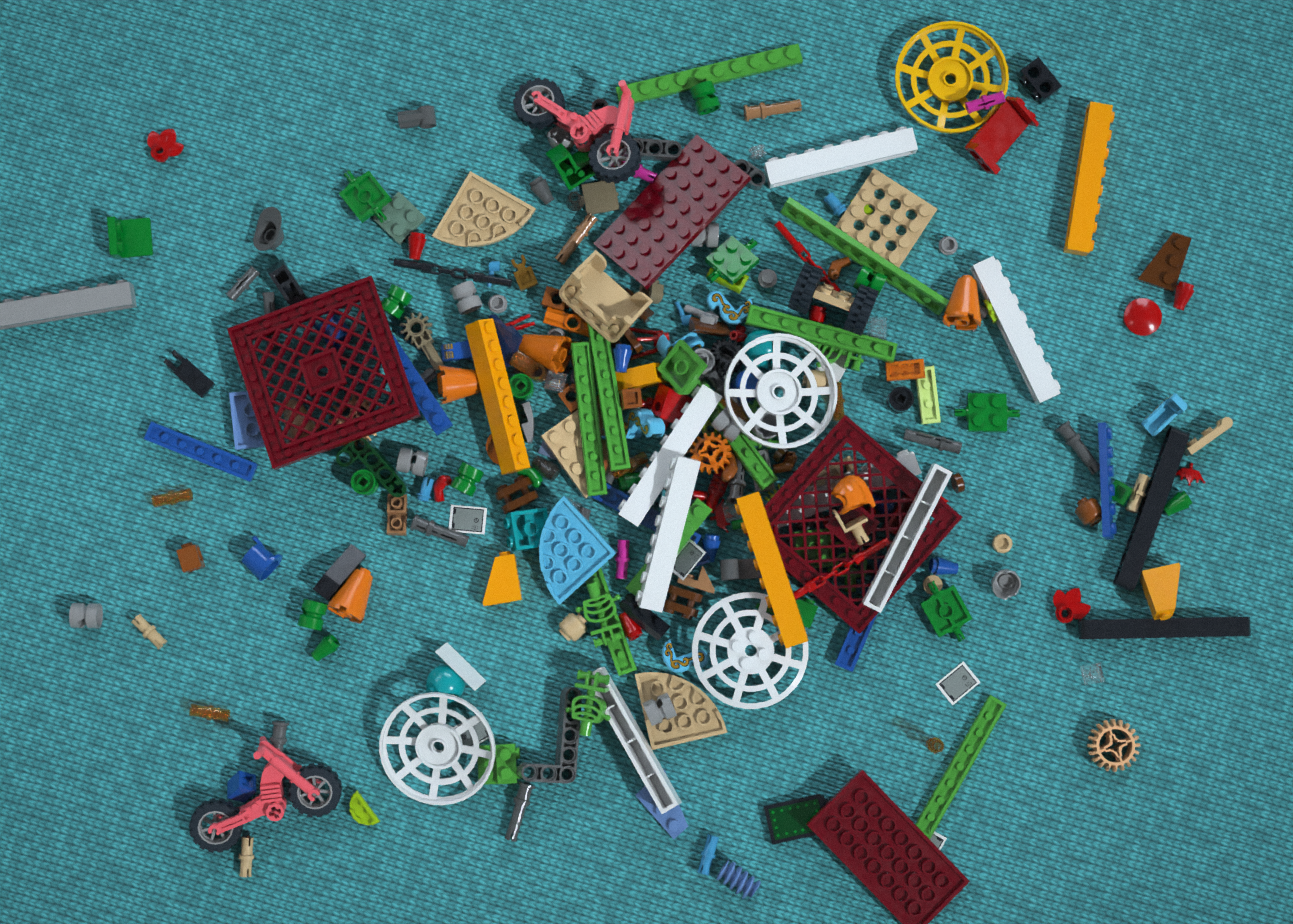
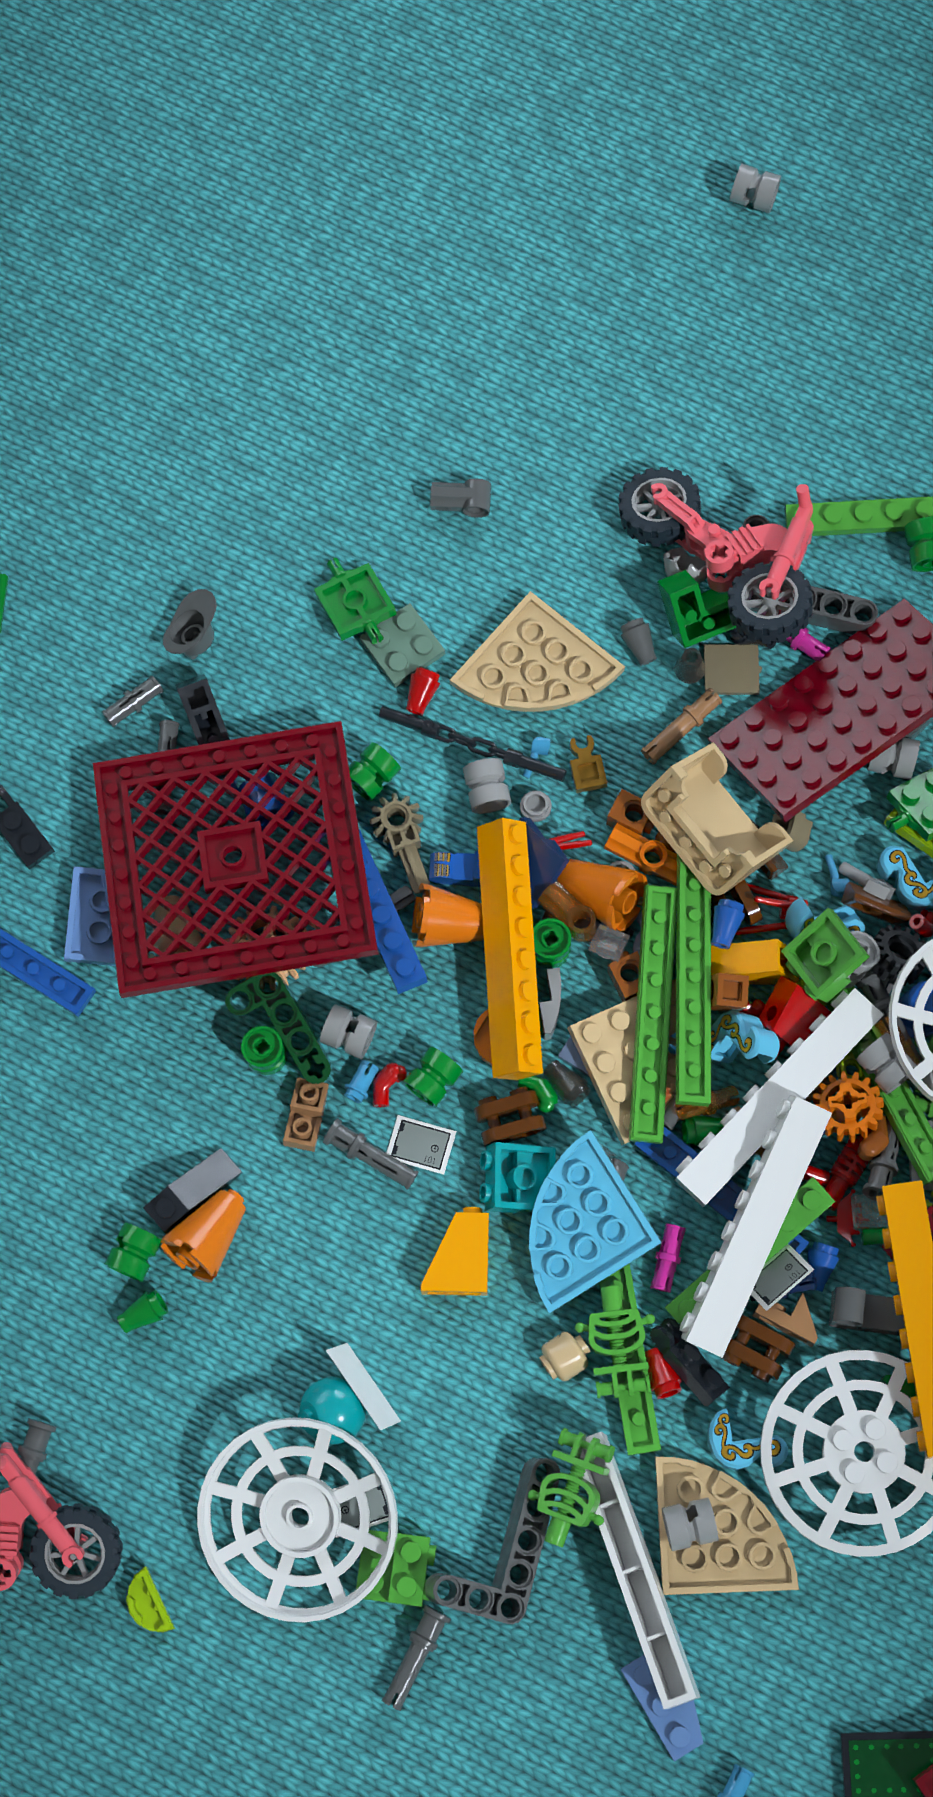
camera: 15 degrees right, 10 degrees down
red plate [147,129,184,162] -> none
blue hat [242,536,283,581] -> none

